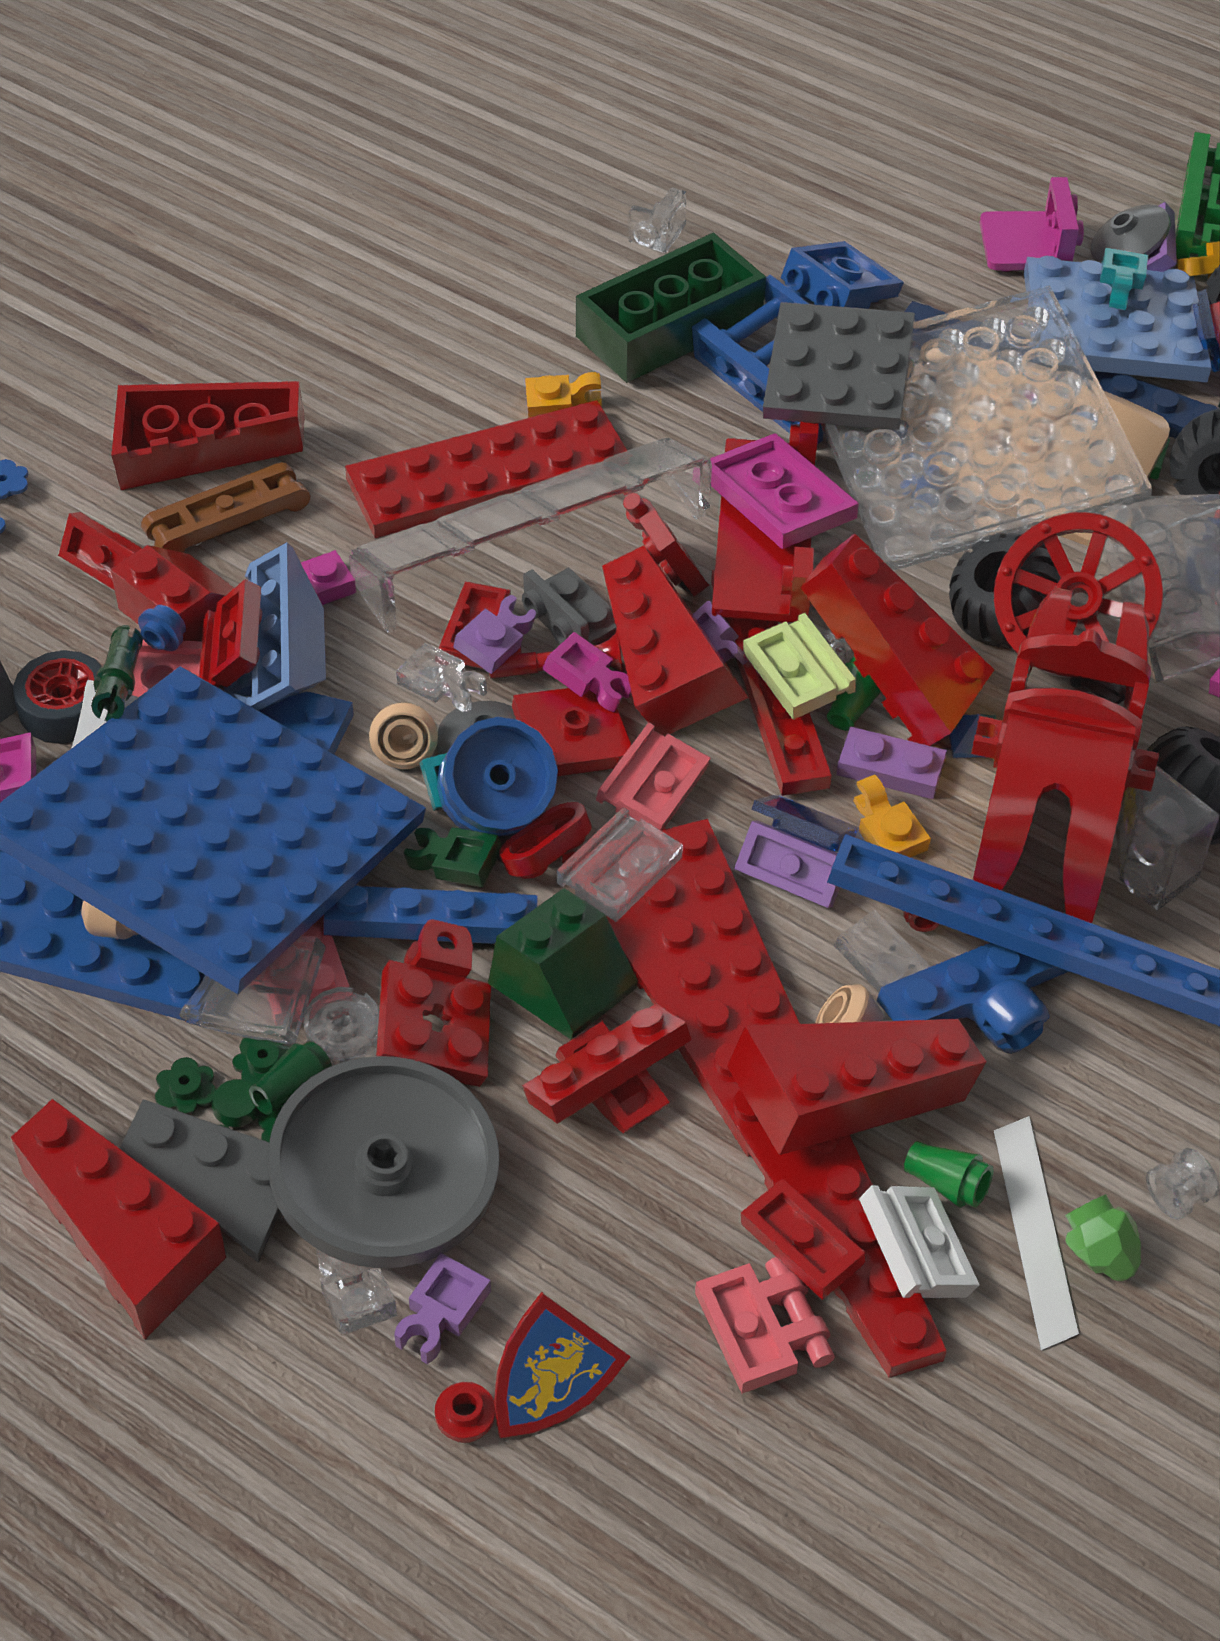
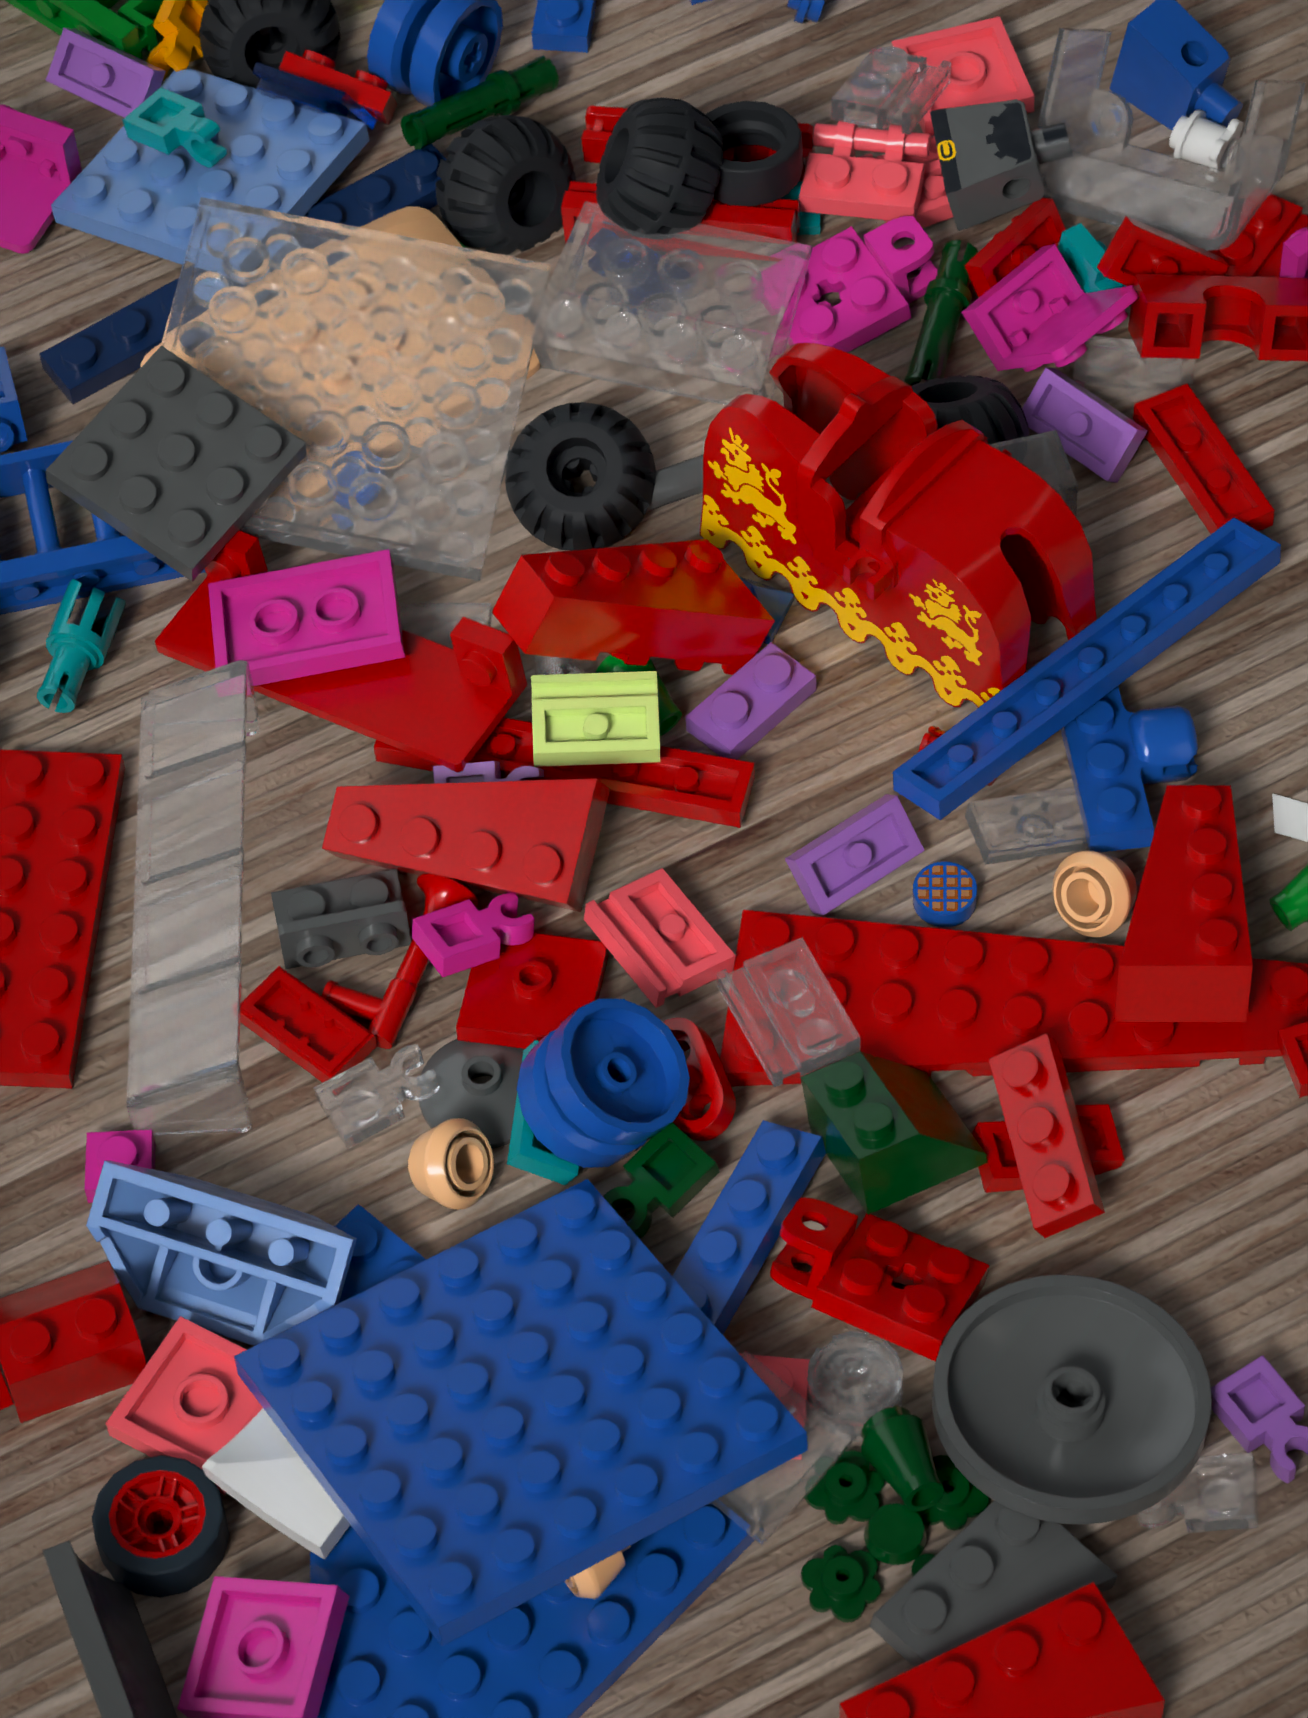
camera: 60 degrees left, 5 degrees up
dark green pin [91,625,143,721] -> none
blue plate [138,605,186,651] -> none
red plate [199,579,262,688] -> none
medium lavender plate [453,595,536,674] -> none
red plate [623,493,709,596] -> none
clear blue piece [751,794,859,852] -> none
light orange plate [853,774,931,858] -> none
red wheel [994,512,1163,679] -> none
dark grey dish [1091,204,1171,264] -> none
none -> teal arm [37,579,126,713]
none -> blue tile [913,862,977,927]

